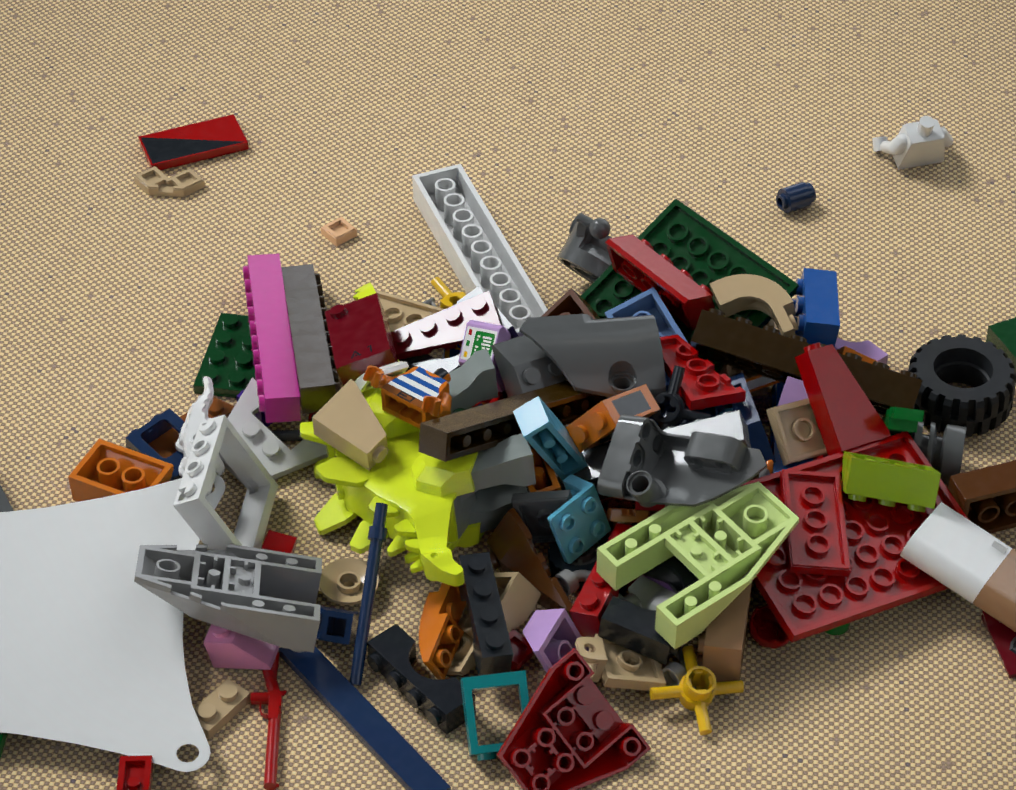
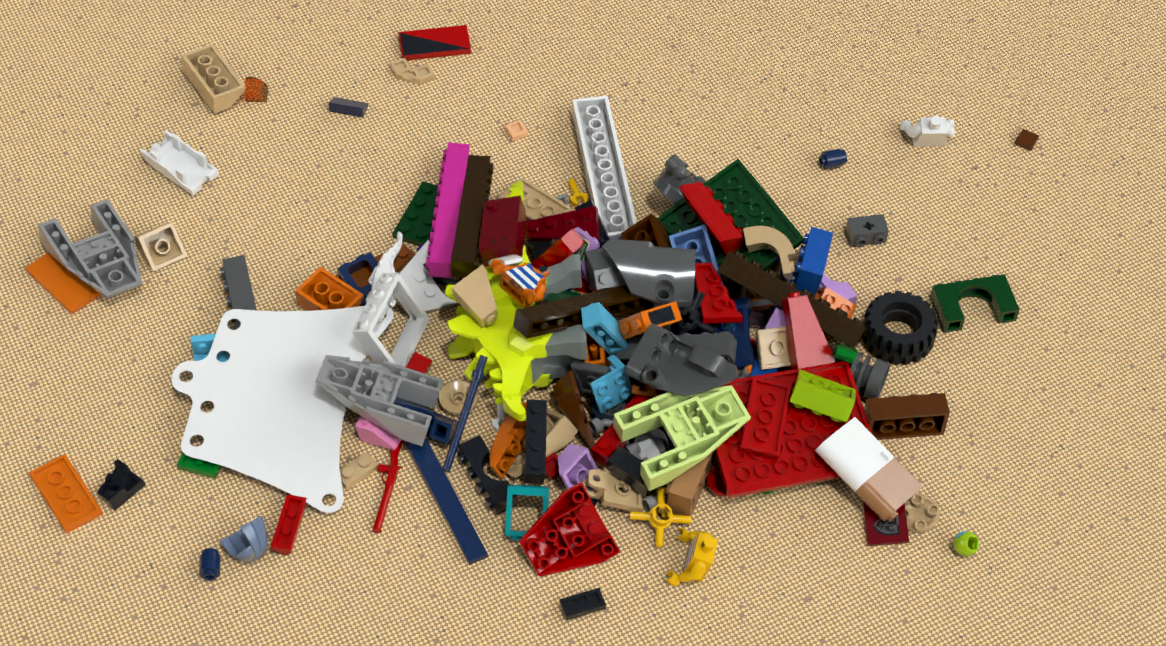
camera: 10 degrees right, 10 degrees up
none -> dark blue slope [329,97,368,118]
none -> white bar [492,404,506,433]
none -> red arch [531,228,585,269]
none -> yellow torso [666,527,718,587]
none -> dark grey brick [845,214,889,247]

